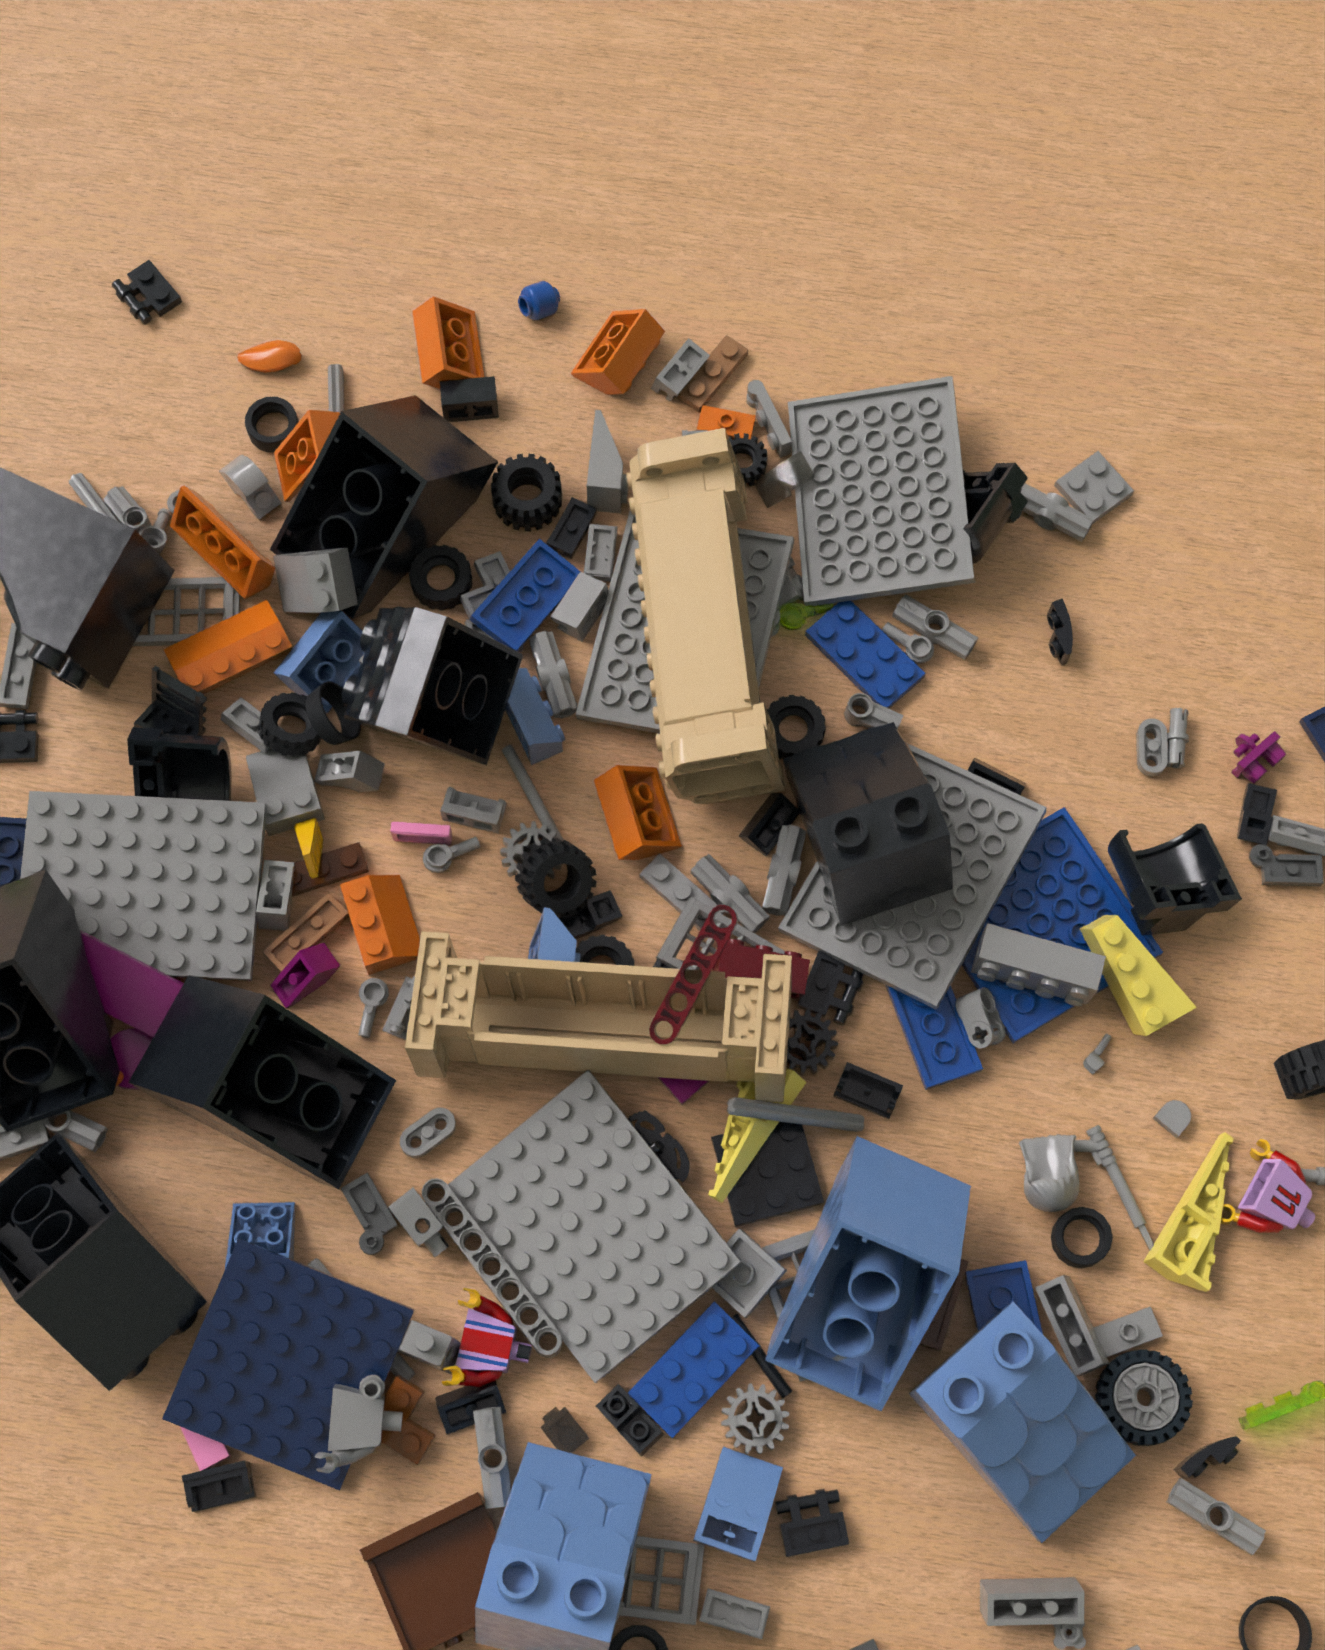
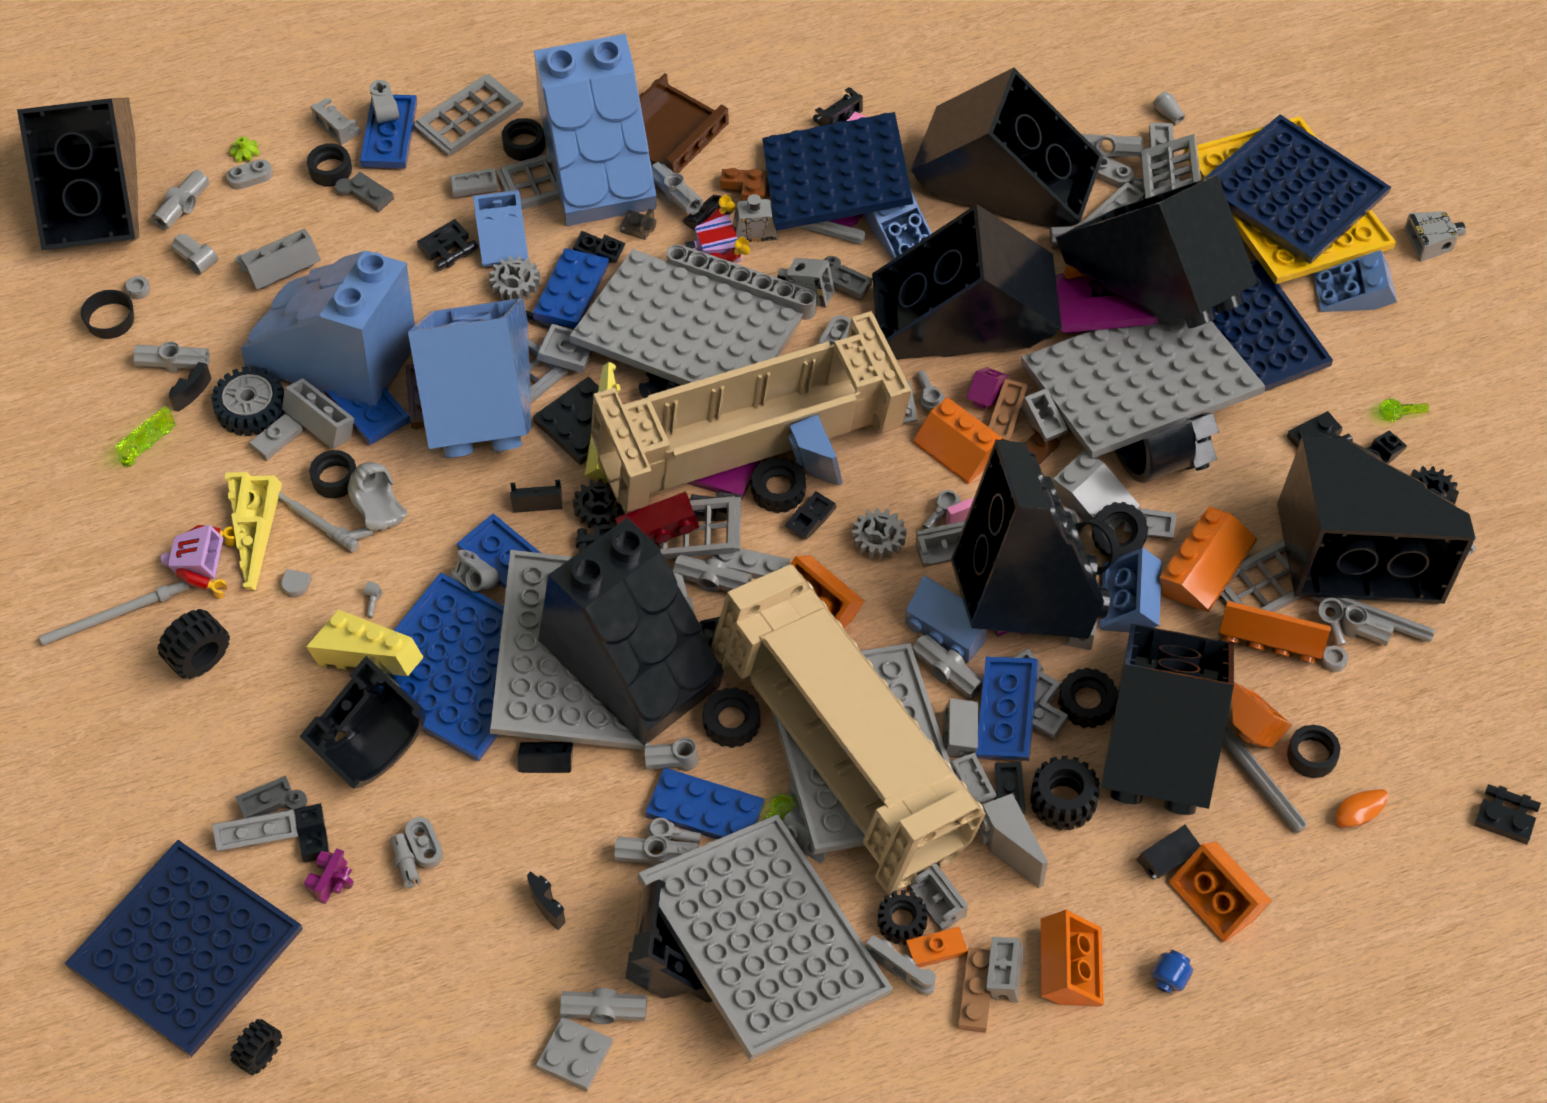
camera: 155 degrees right, 15 degrees down
black plate [134,665,207,735] -> none
light grey brick [219,455,281,519] -> none
light grey slope [273,548,358,613] -> none
yellow slope [294,818,324,878] -> none
light grey torso [315,1375,403,1473] -> none
light grey bar [502,745,564,841] -> none
black tyre [515,838,597,918] -> none
dark red beam [649,905,738,1044] -> none
light grey axle [727,1097,865,1132] -> none
clear smoke slope [754,451,815,508] -> none
light grey brick [971,923,1106,1006] -> none

